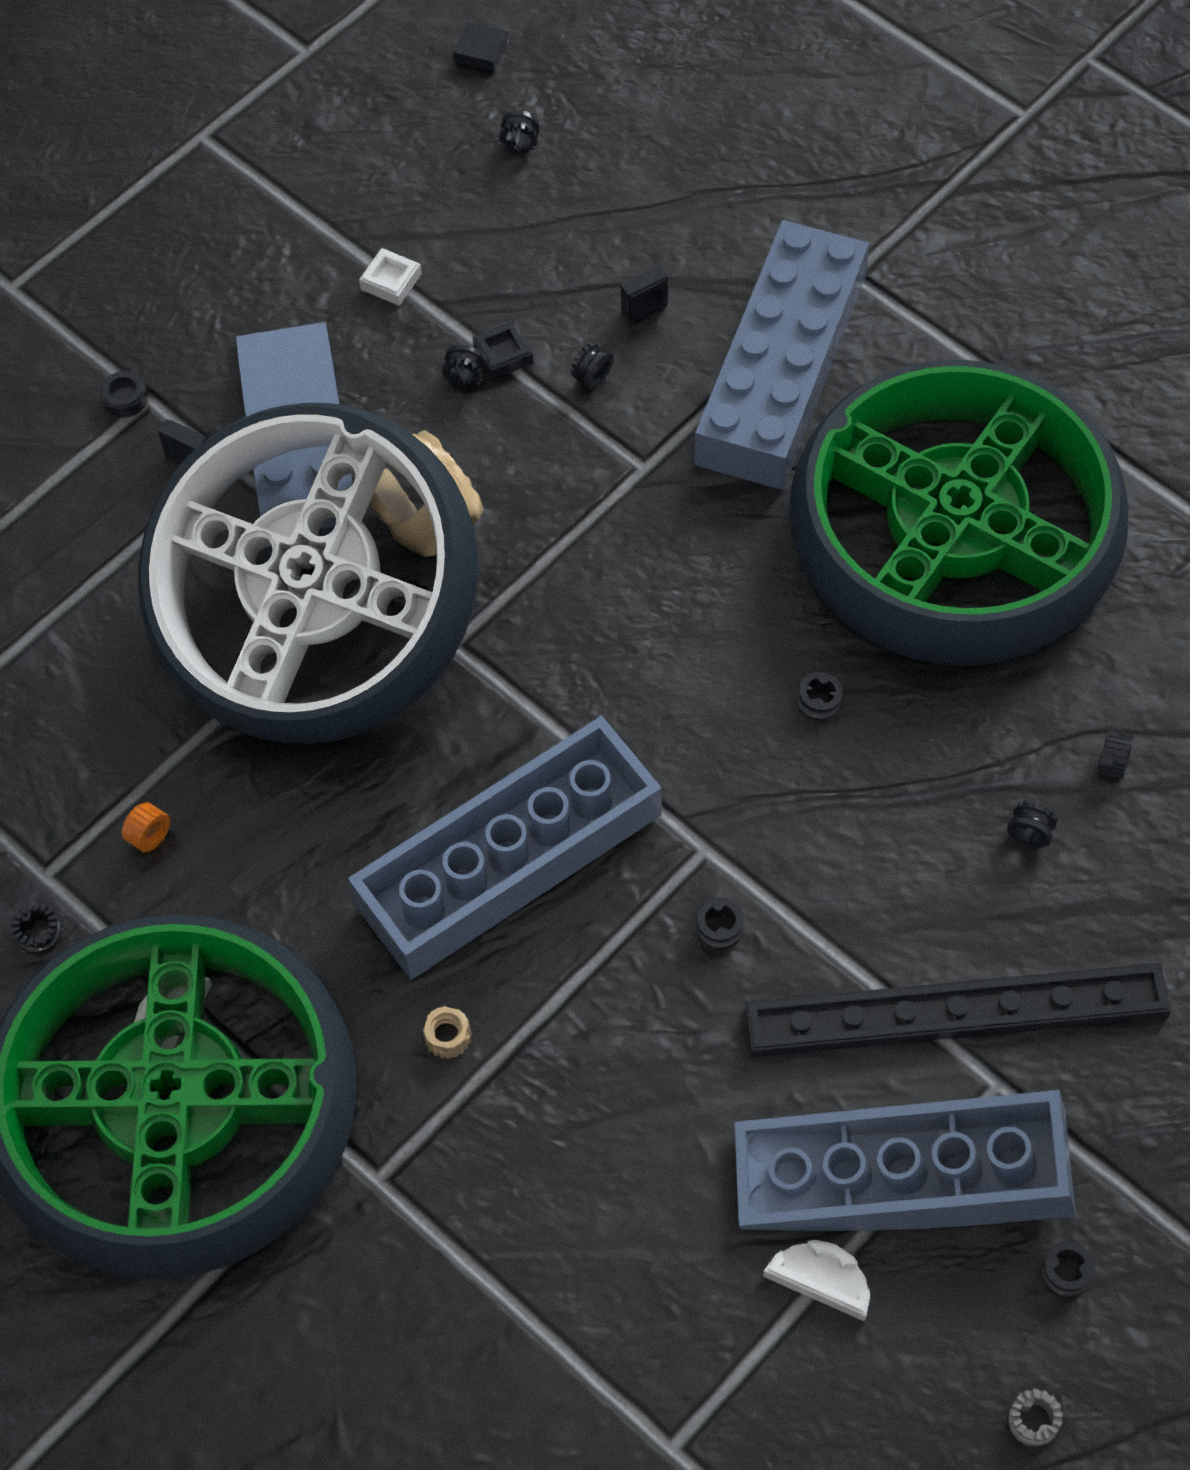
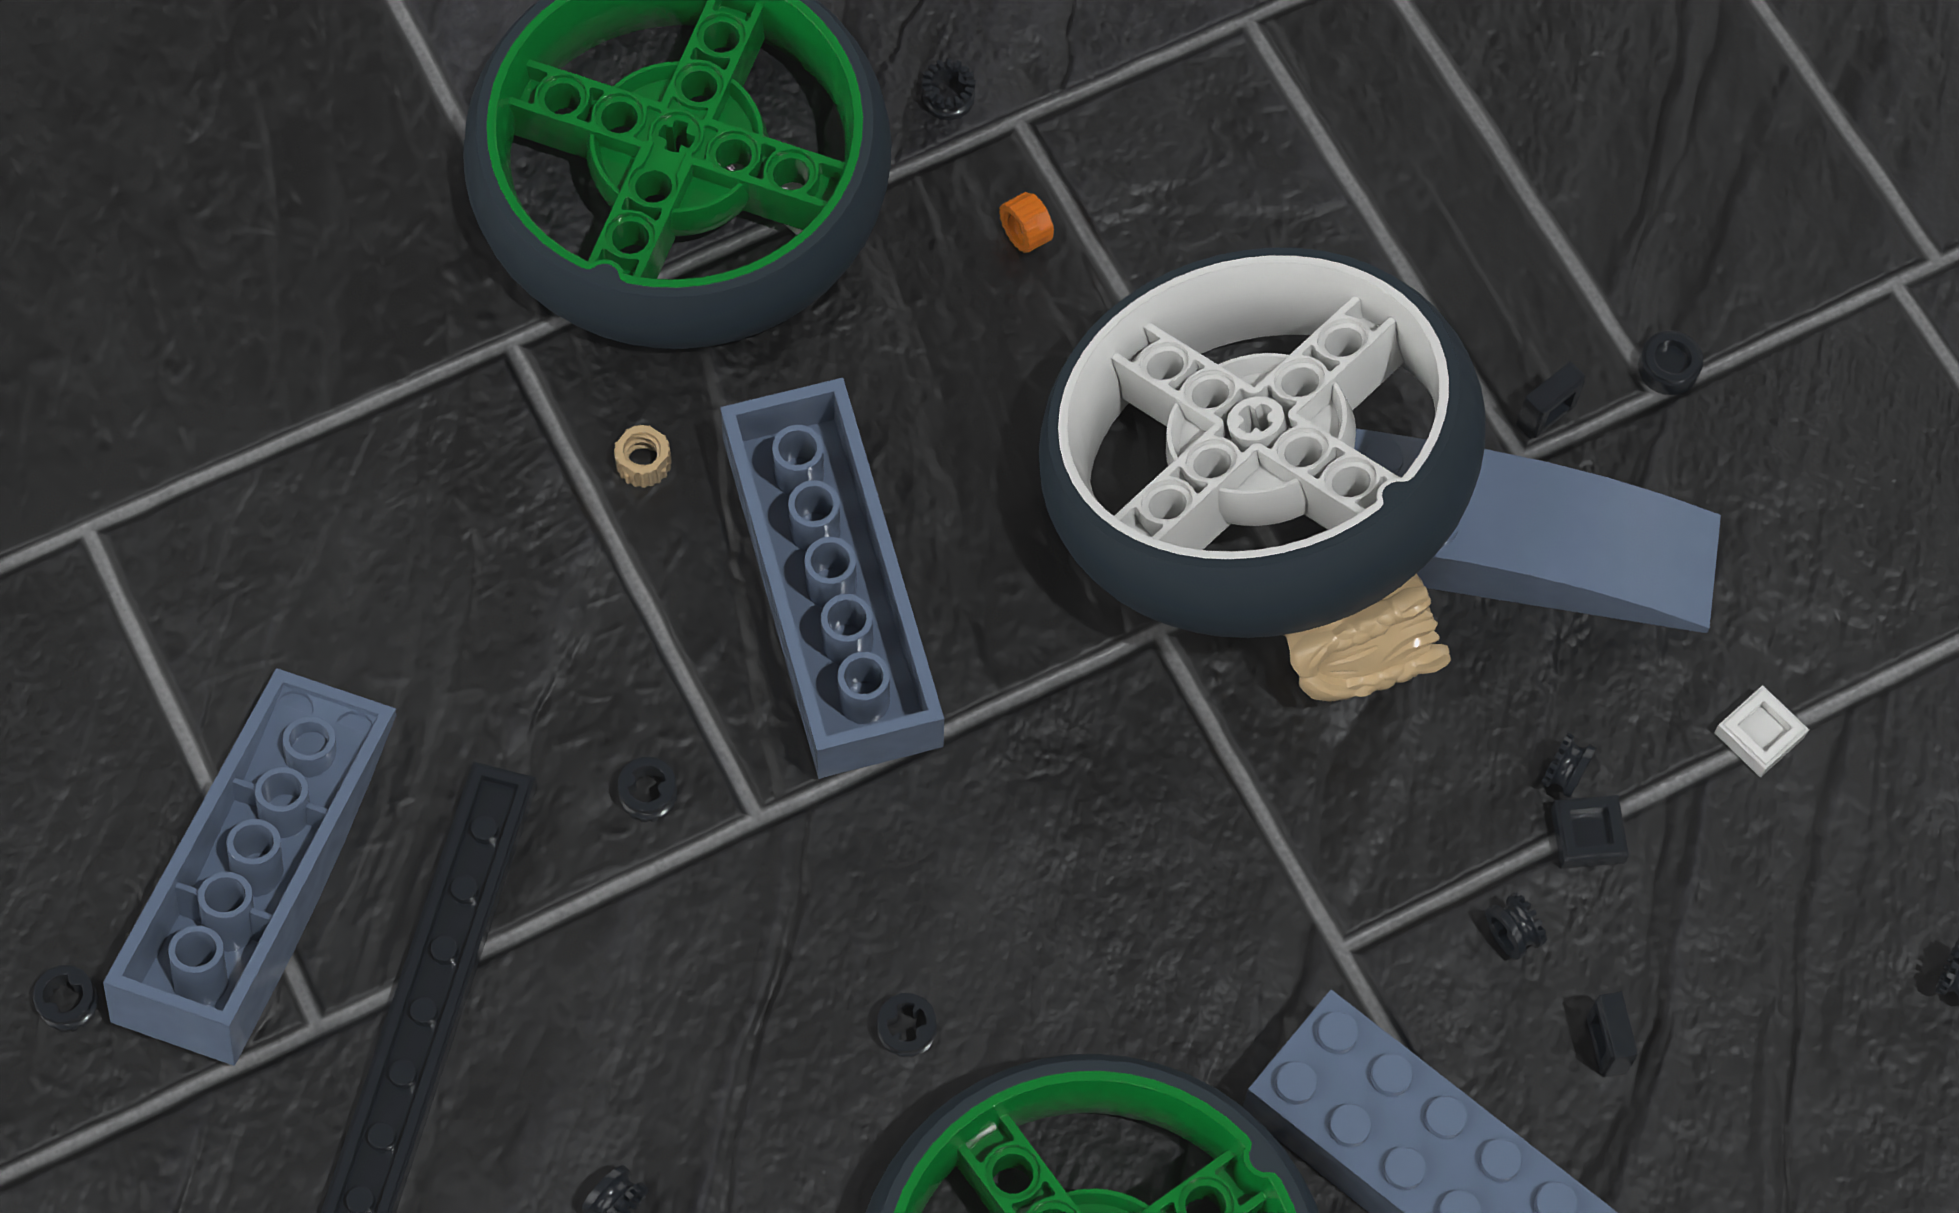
camera: 105 degrees right, 5 degrees up
white tile [763,1240,870,1322] -> none

